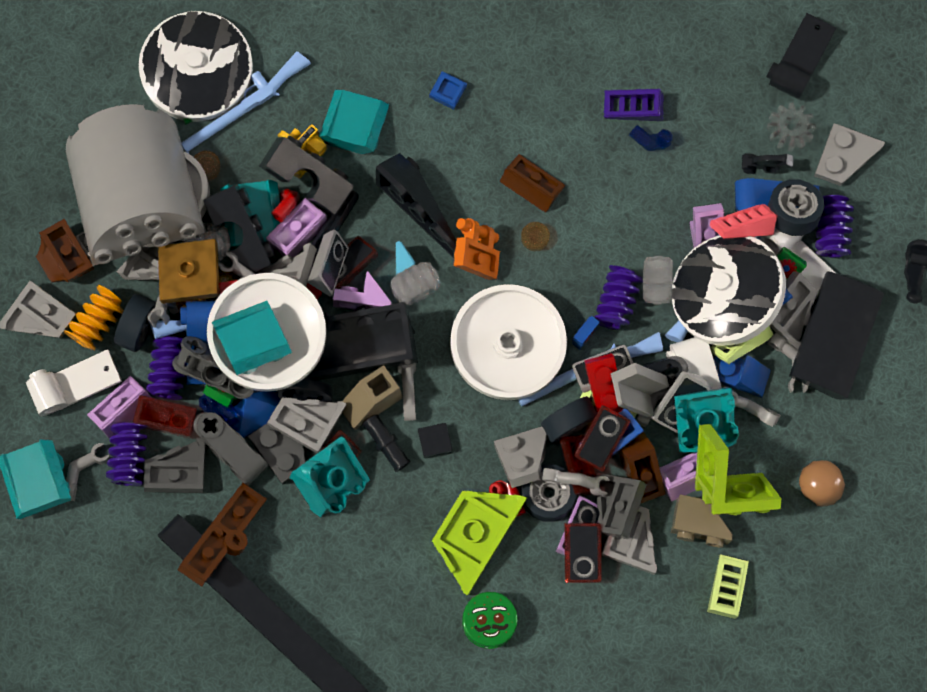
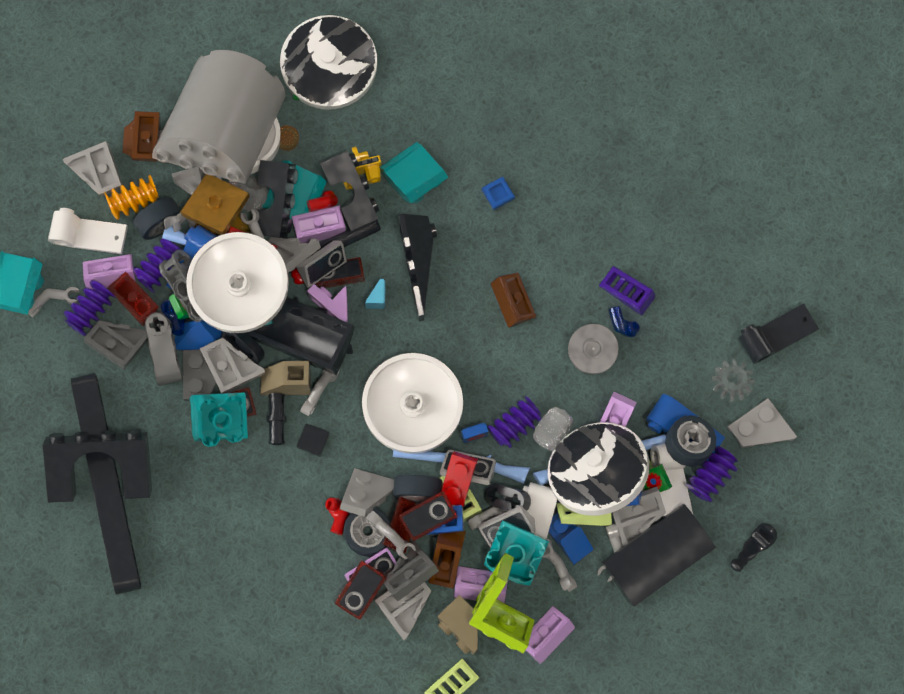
camera: 40 degrees right, 0 degrees up
reddish brown hinge [177,483,267,587] -> none
light blue piece [181,51,311,154] -> none
teal slope [212,300,292,375] -> none
clear gear [391,262,441,305] -> none
lime wing [432,491,528,595] -> none
orange plate [454,218,500,280] -> none
green head [462,592,518,649] -> none
clear orange tile [521,222,550,252] -> none
light grey panel [611,363,669,418] -> none
coral slope [710,204,777,239] -> none
black piece [741,153,793,174] -> none
medium nougat hair [799,460,845,507] -> none
none -> black arch [43,429,152,503]
none -> lavender slope [526,606,575,664]
none -> flat silver piece [568,324,618,375]

